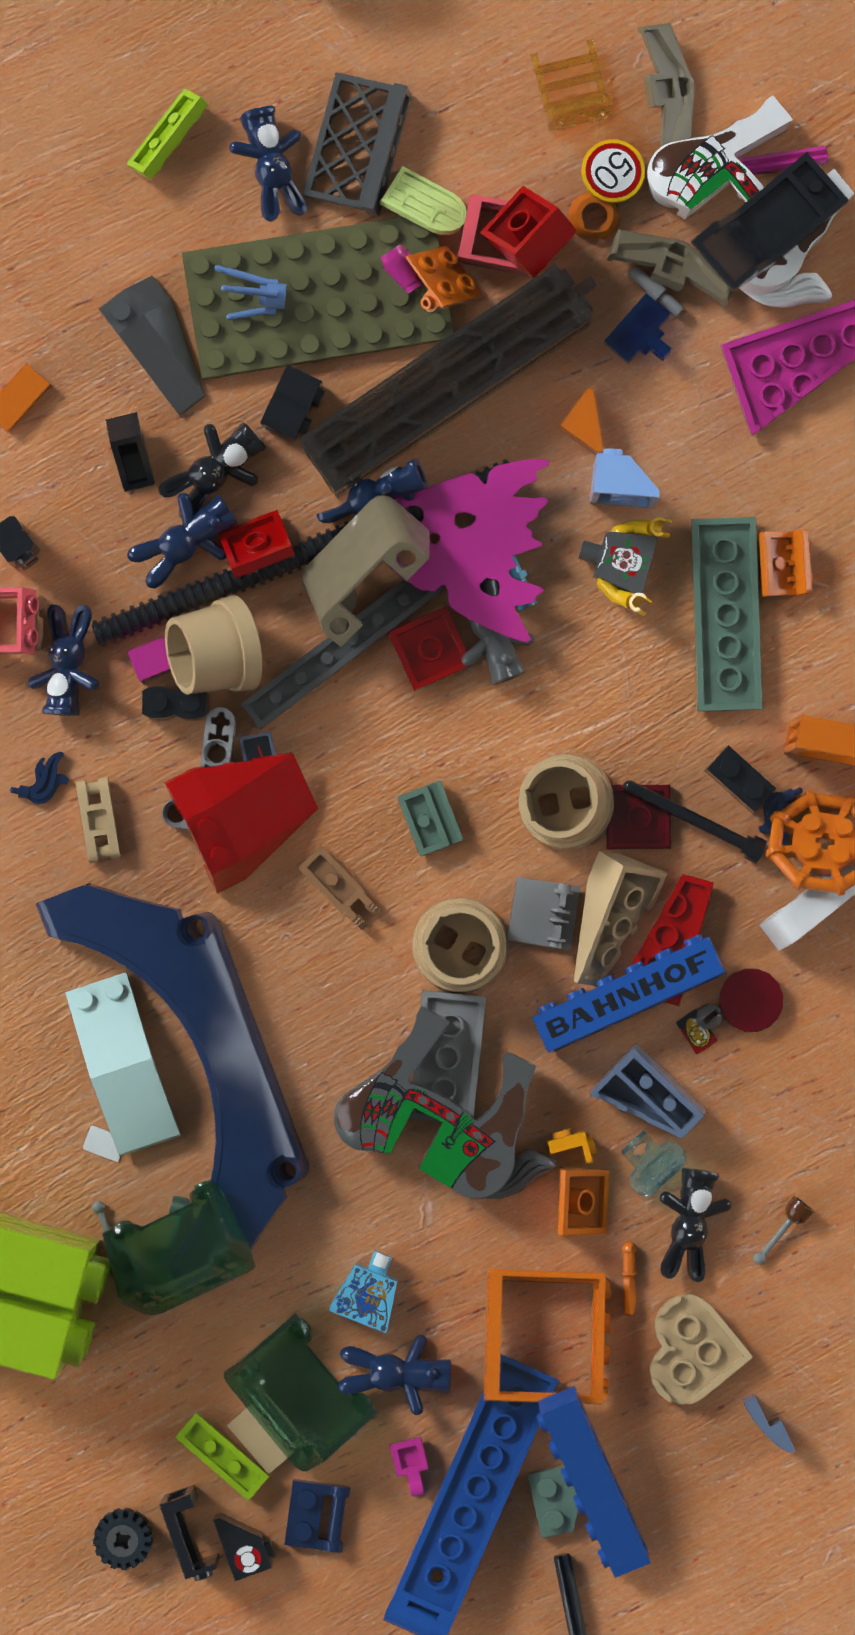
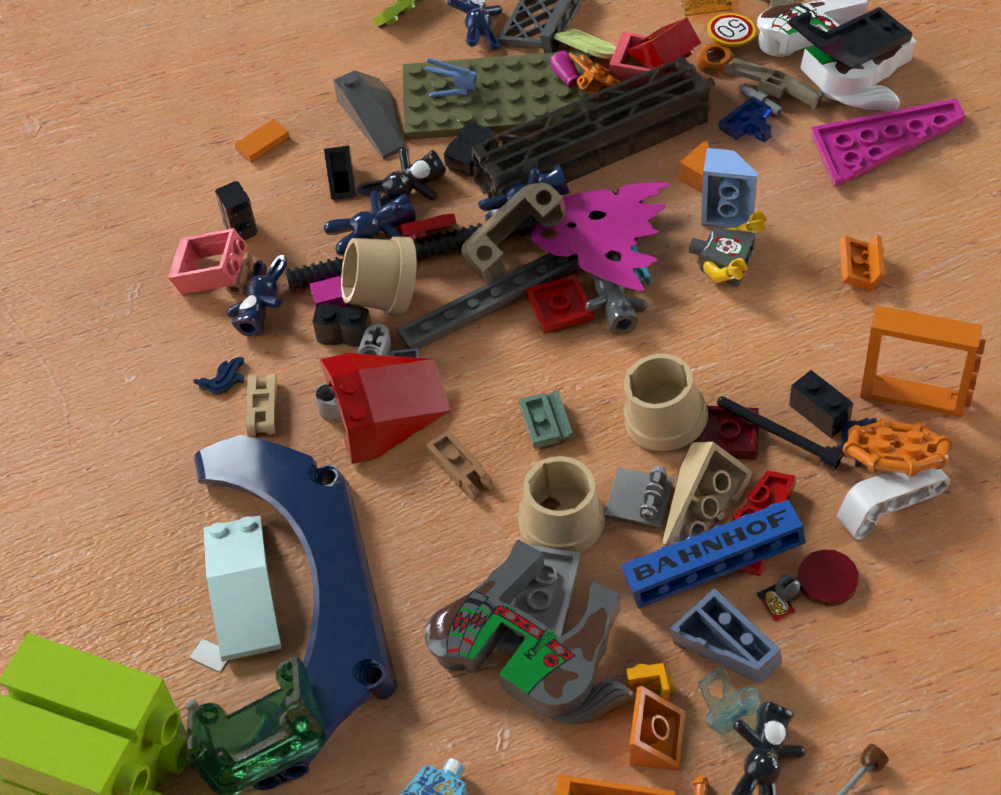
camera: 10 degrees right, 35 degrees down
sand green plate [691,517,762,712] -> none

